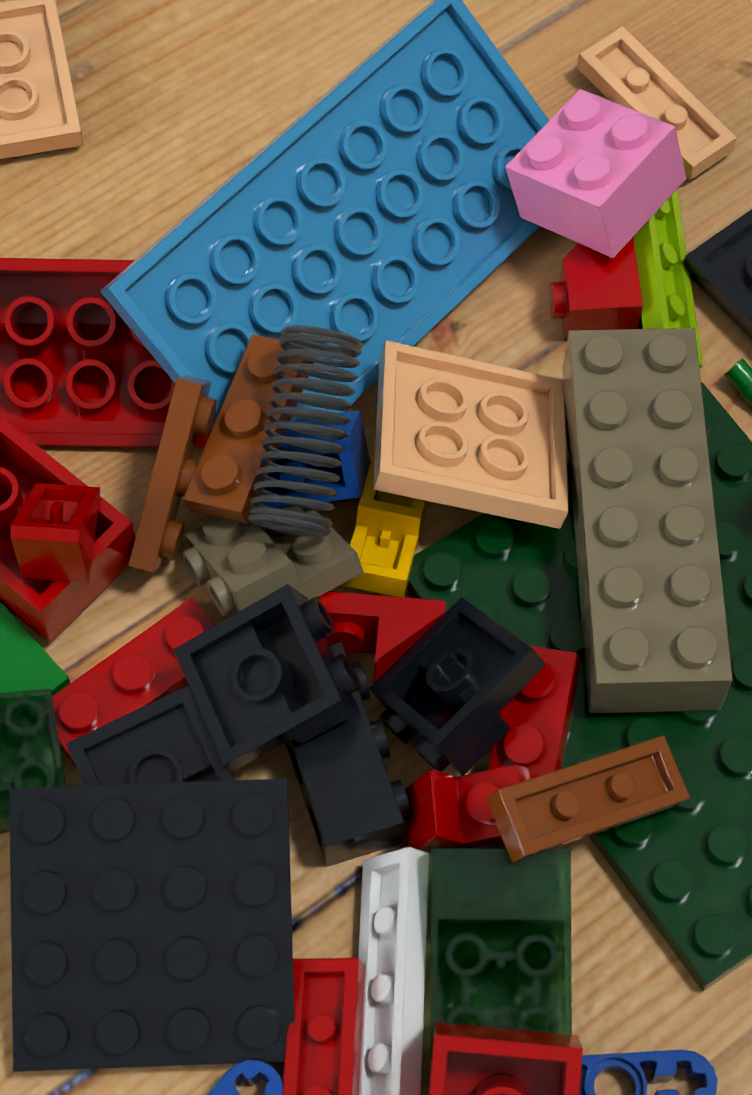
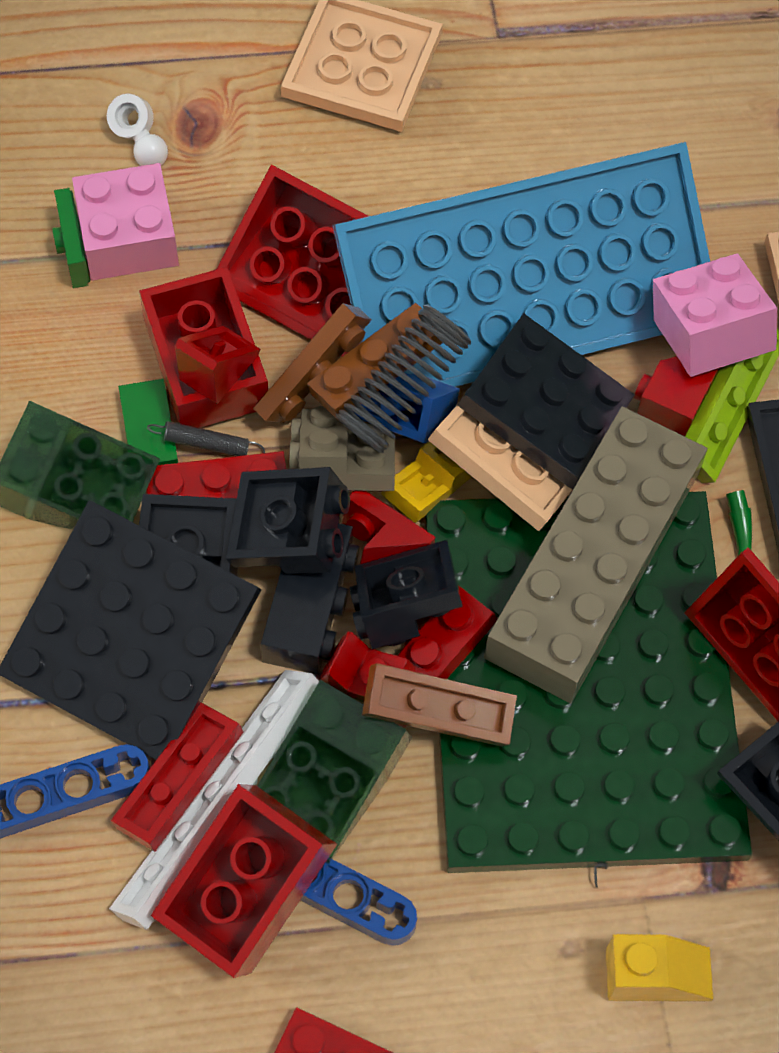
camera: 30 degrees right, 0 degrees up
none -> dark grey piece [147,421,265,456]
none -> black plate [457,313,635,490]

